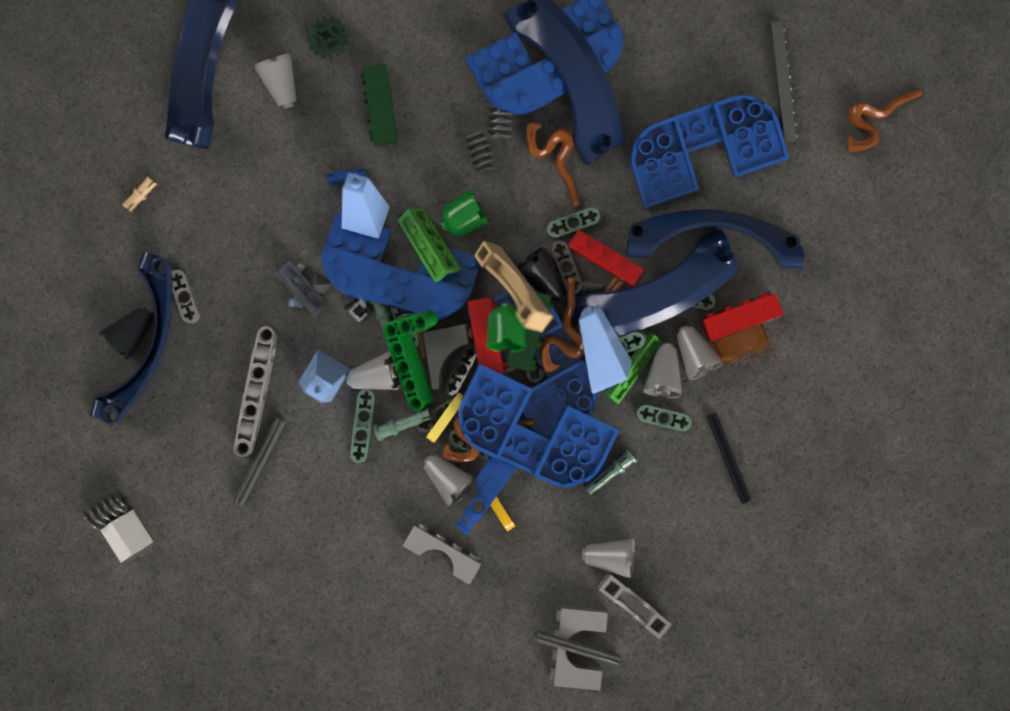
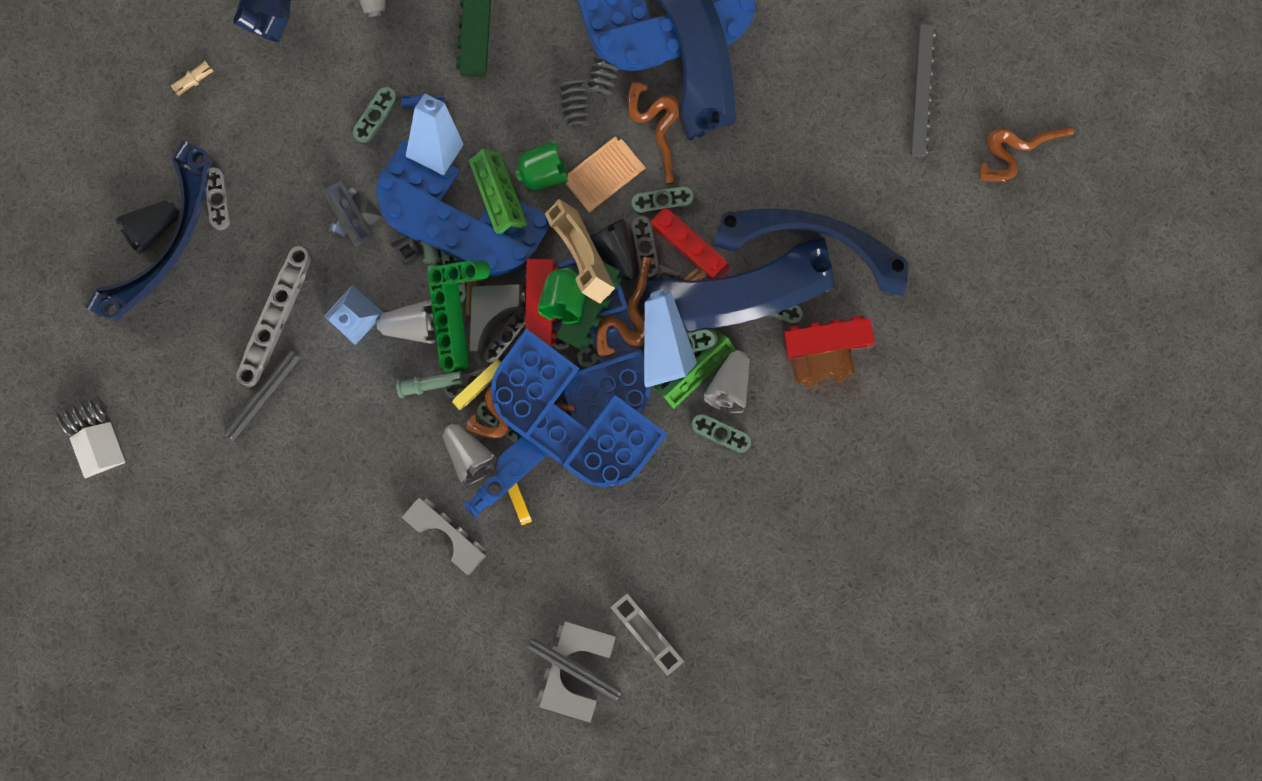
camera: 10 degrees right, 5 degrees down
sand green beam [350,389,375,463] -> none
light grey cone [582,539,635,578] -> none
sand green pin [584,449,638,496] -> none
blue plate [630,95,790,208] -> none
light grey cone [676,325,723,380] -> none
black axle [707,413,751,504] -> none
none -> sand green beam [353,87,397,143]
none -> light nougat window [565,136,646,213]

